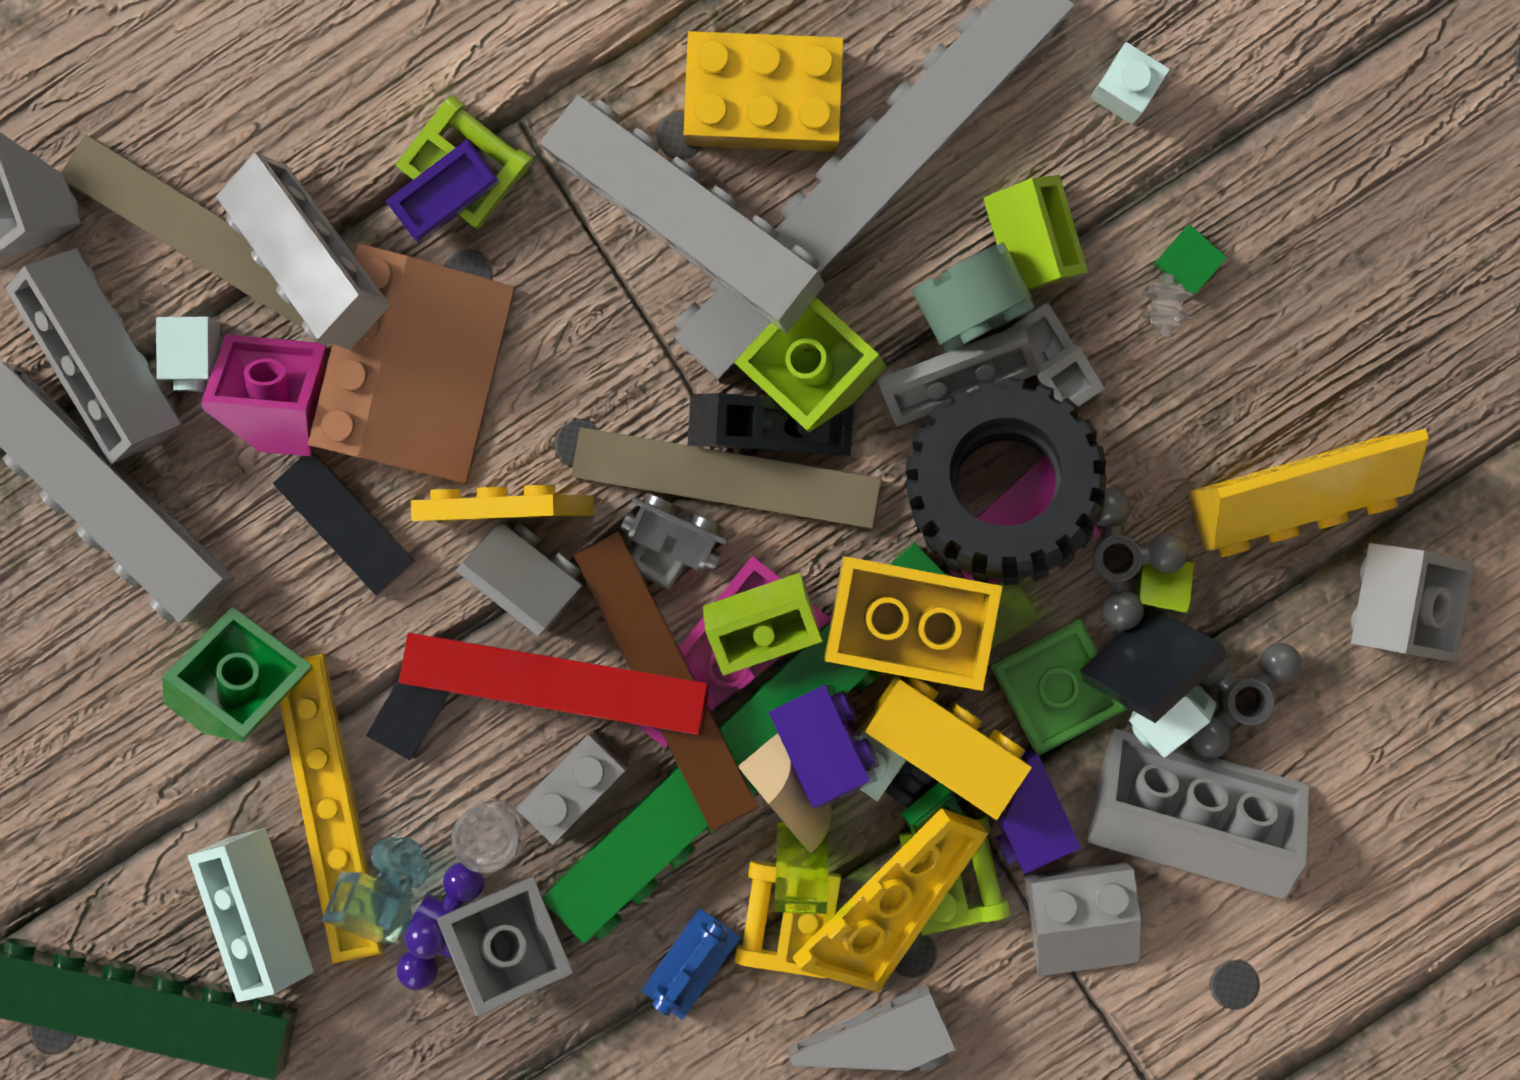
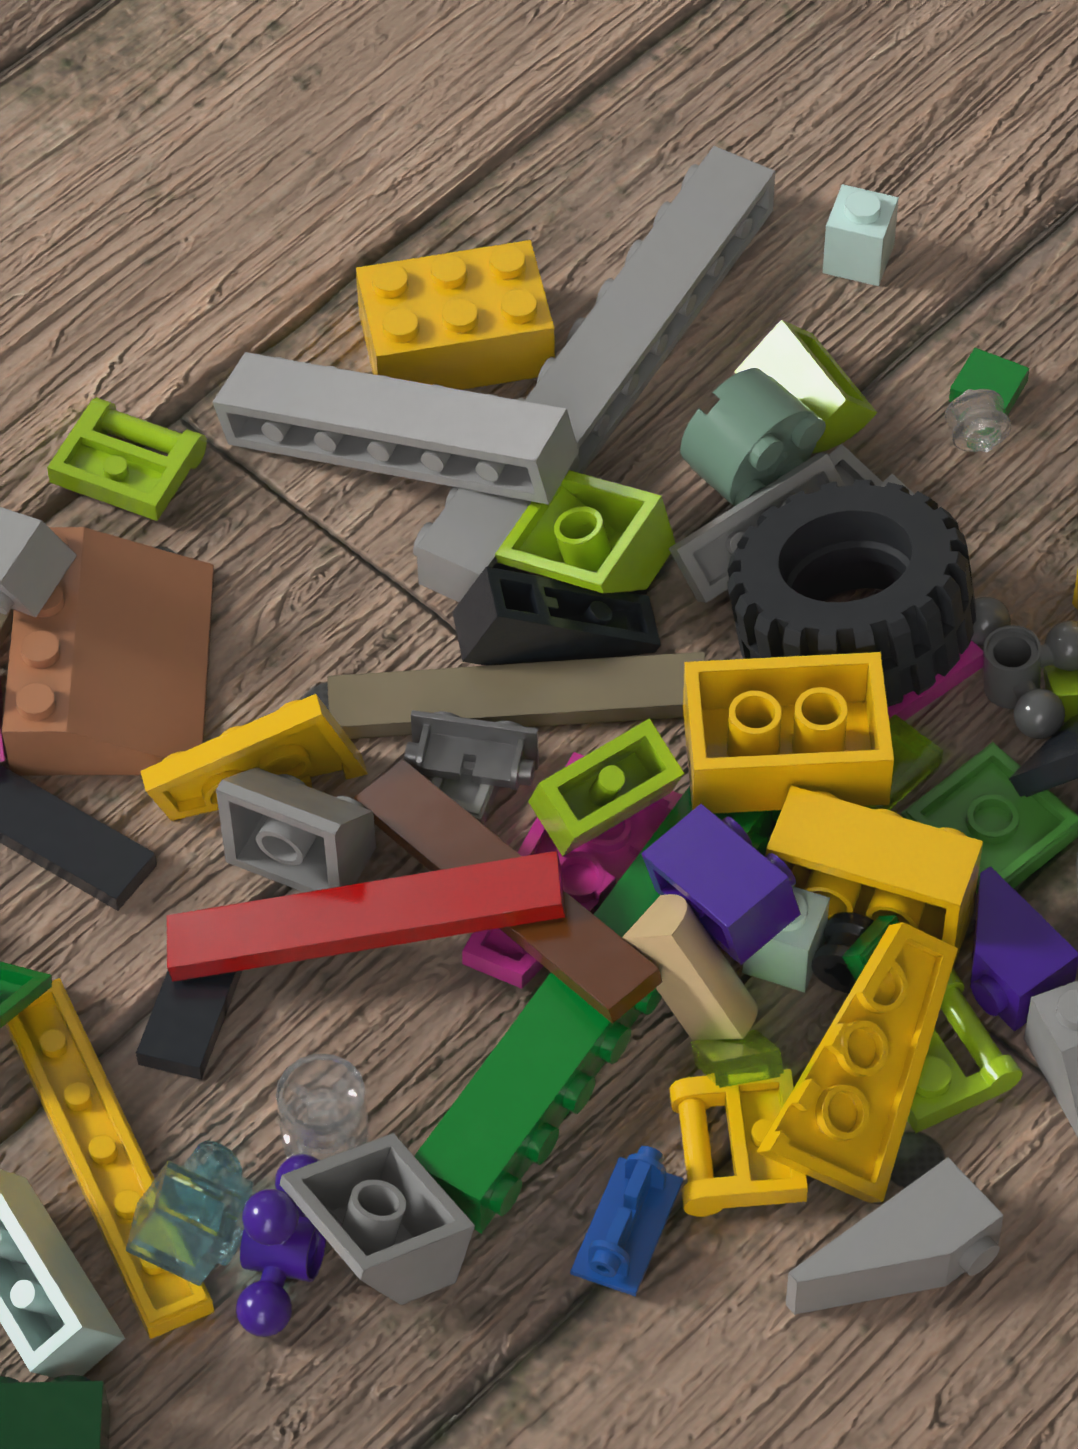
camera: 15 degrees left, 35 degrees down
dark purple tile [386,139,500,244] -> none
light grey brick [516,729,629,845] -> none

